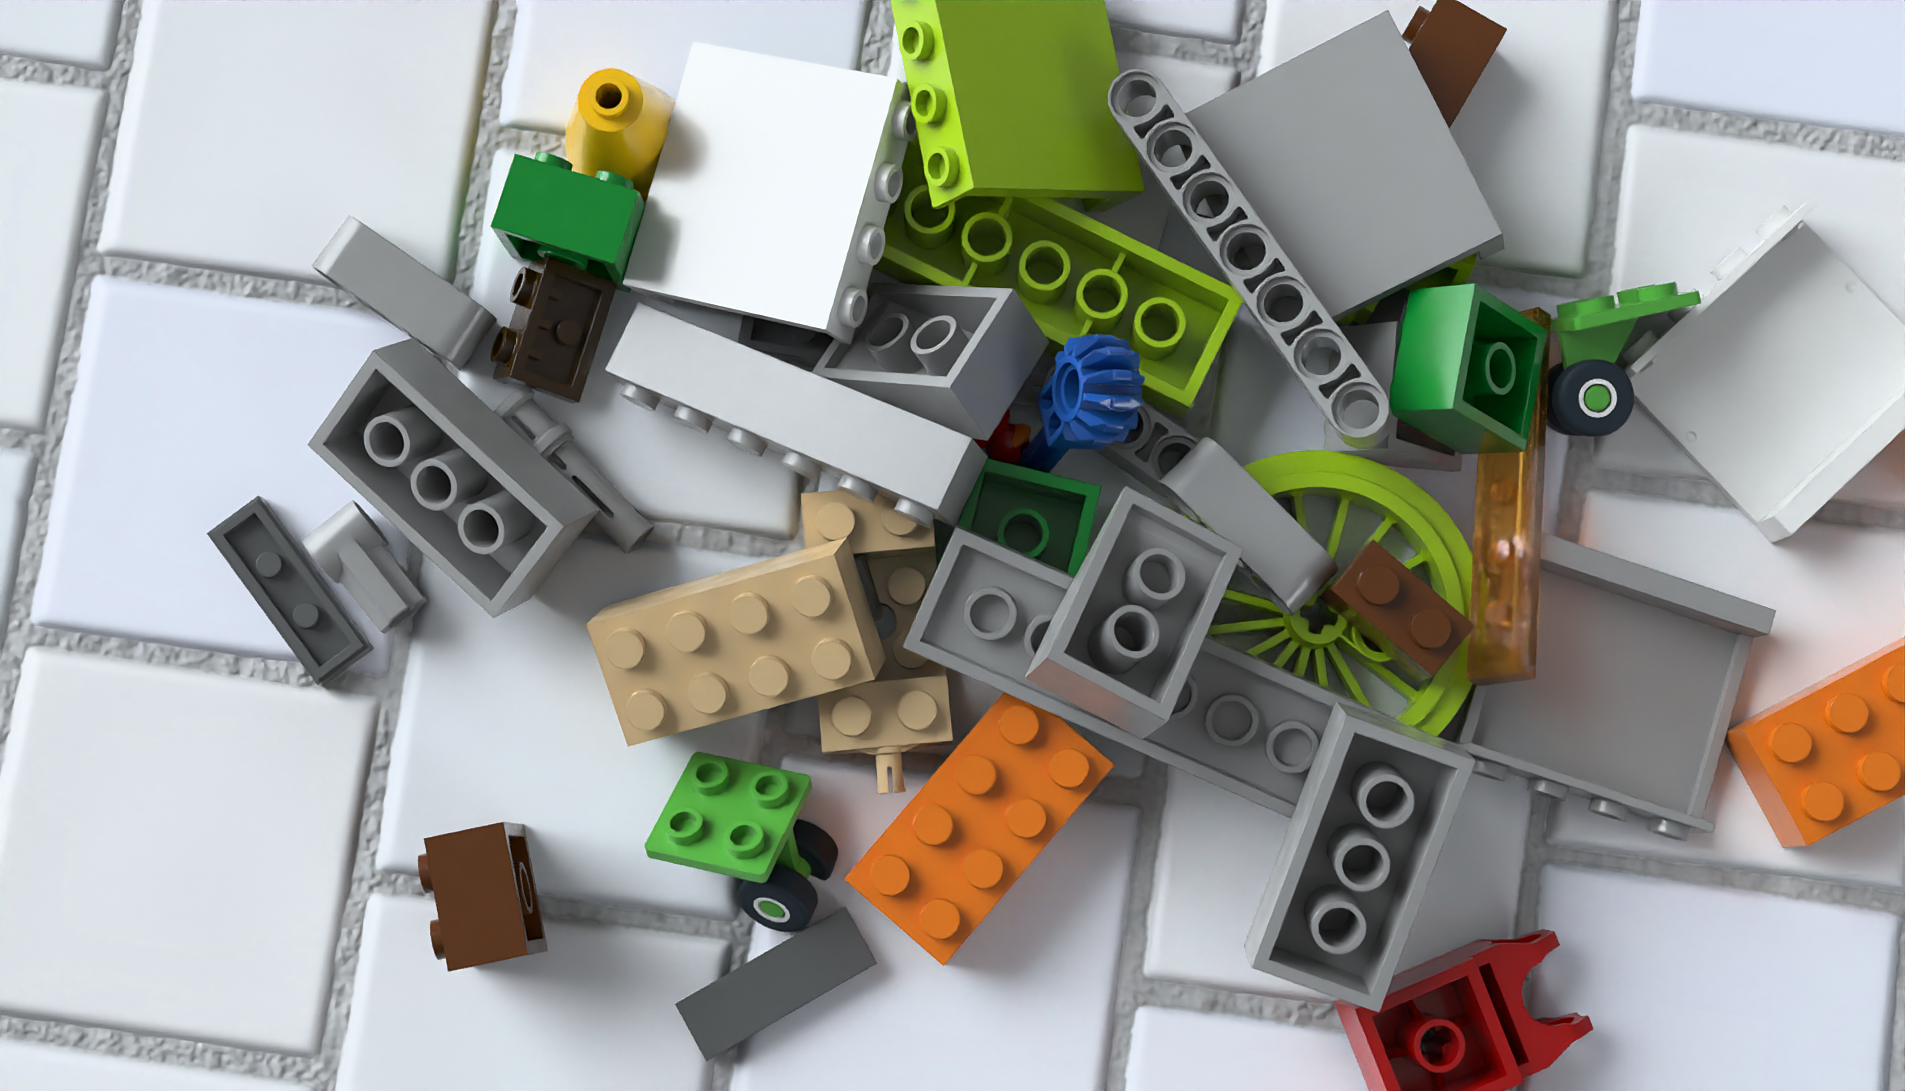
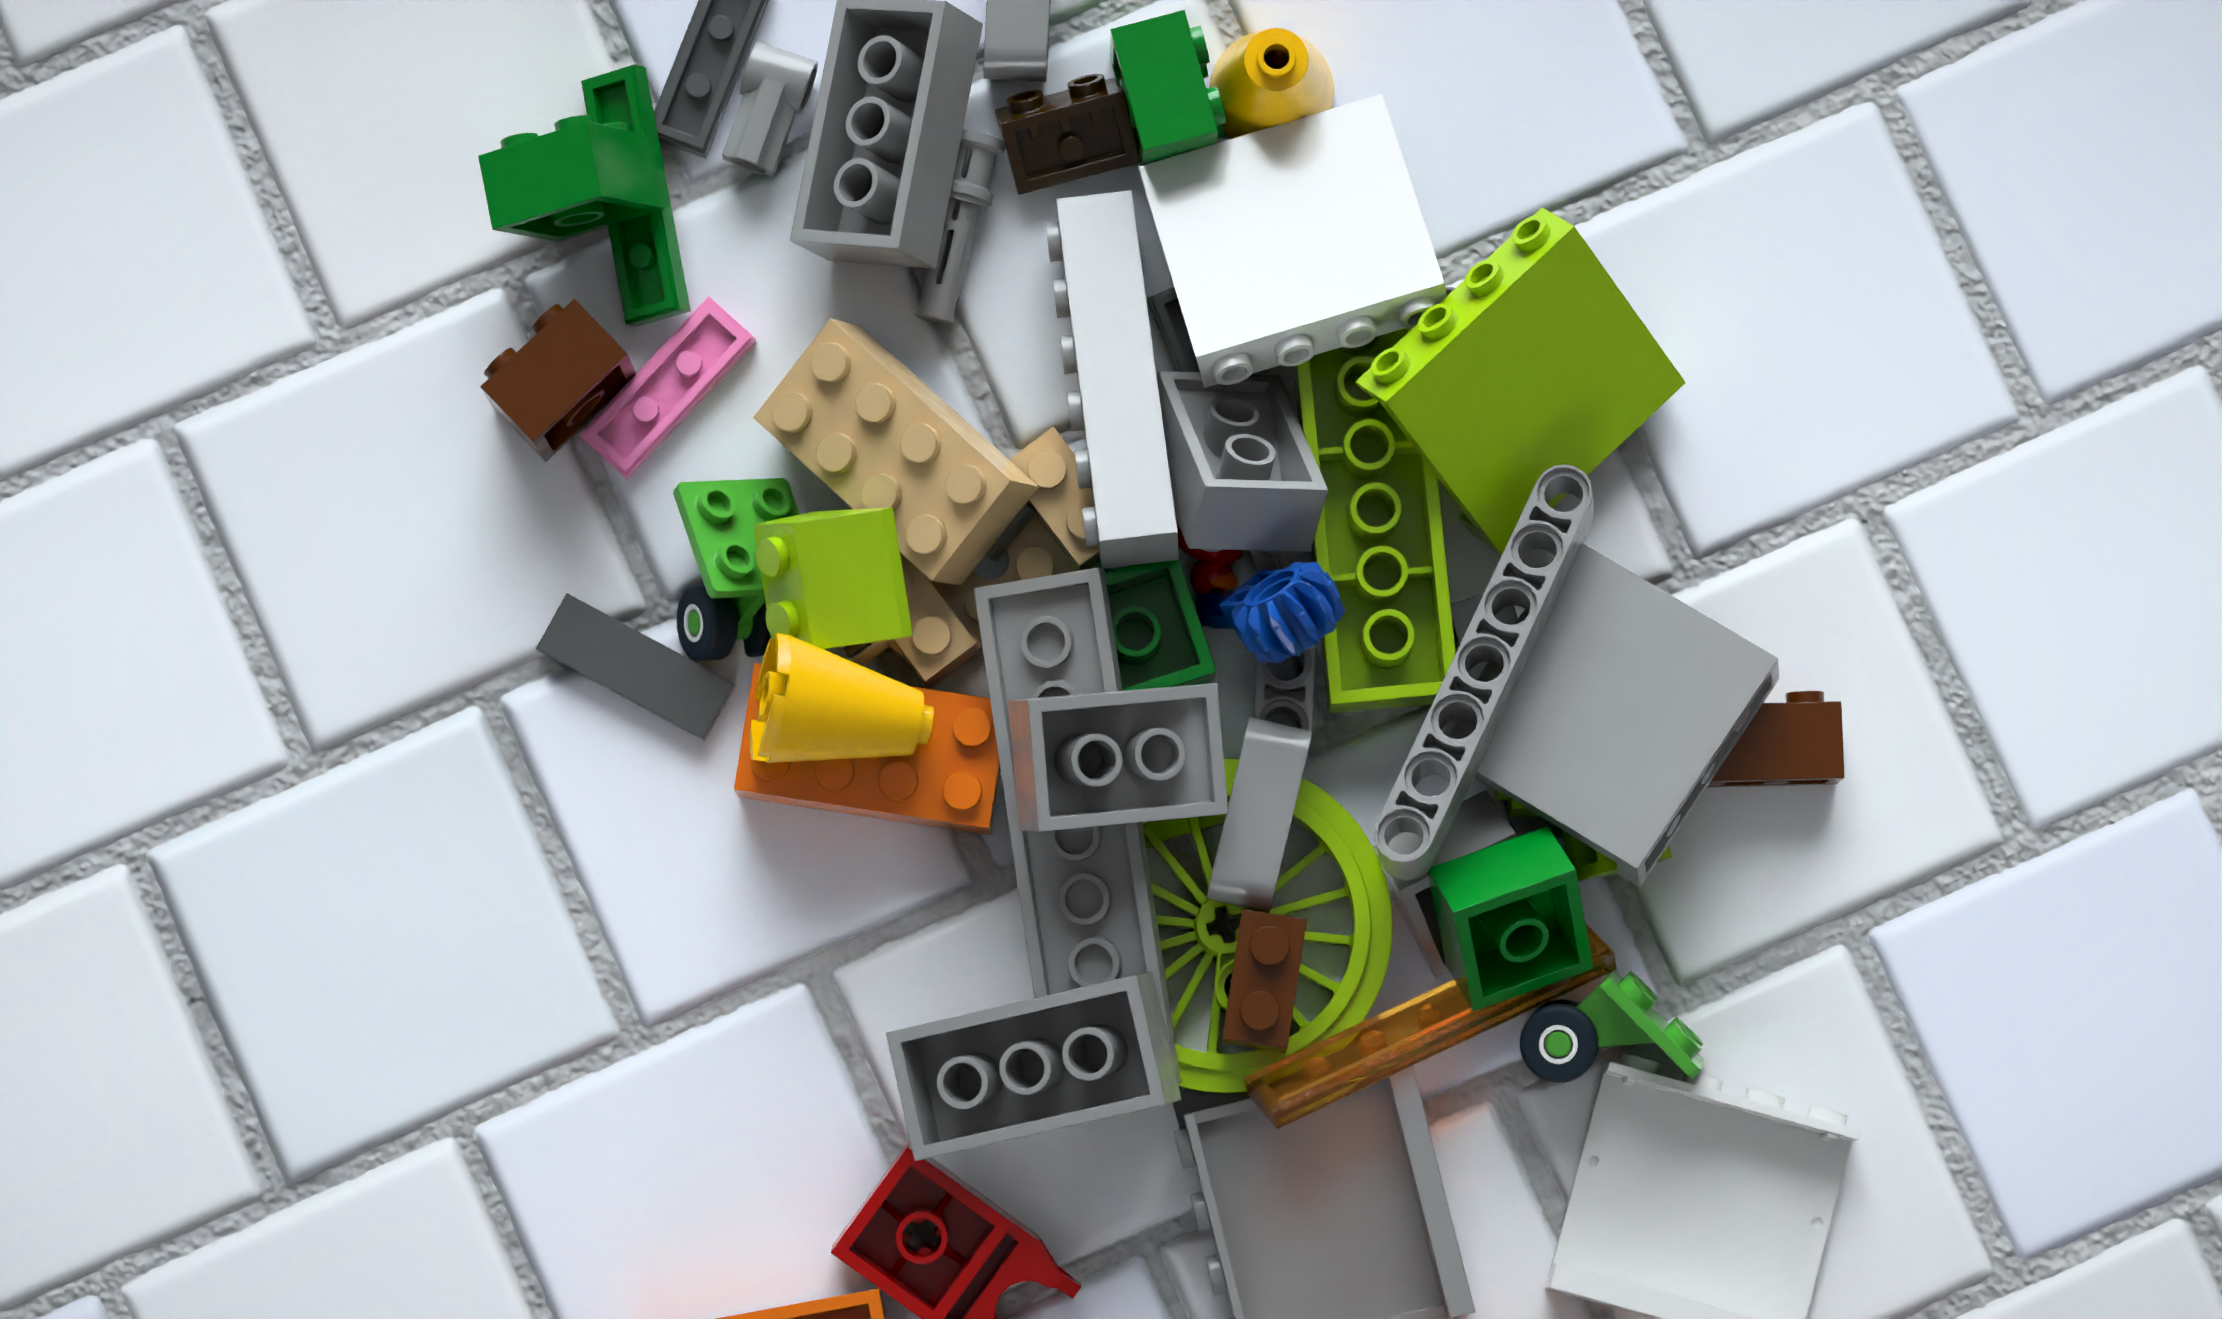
camera: 60 degrees right, 0 degrees up
none -> green brick [478,115,665,242]
none -> bright pink tile [579,296,756,480]
none -> green tile [581,64,691,327]
none -> yellow cone [750,633,934,763]
none -> lime slope [753,507,913,649]

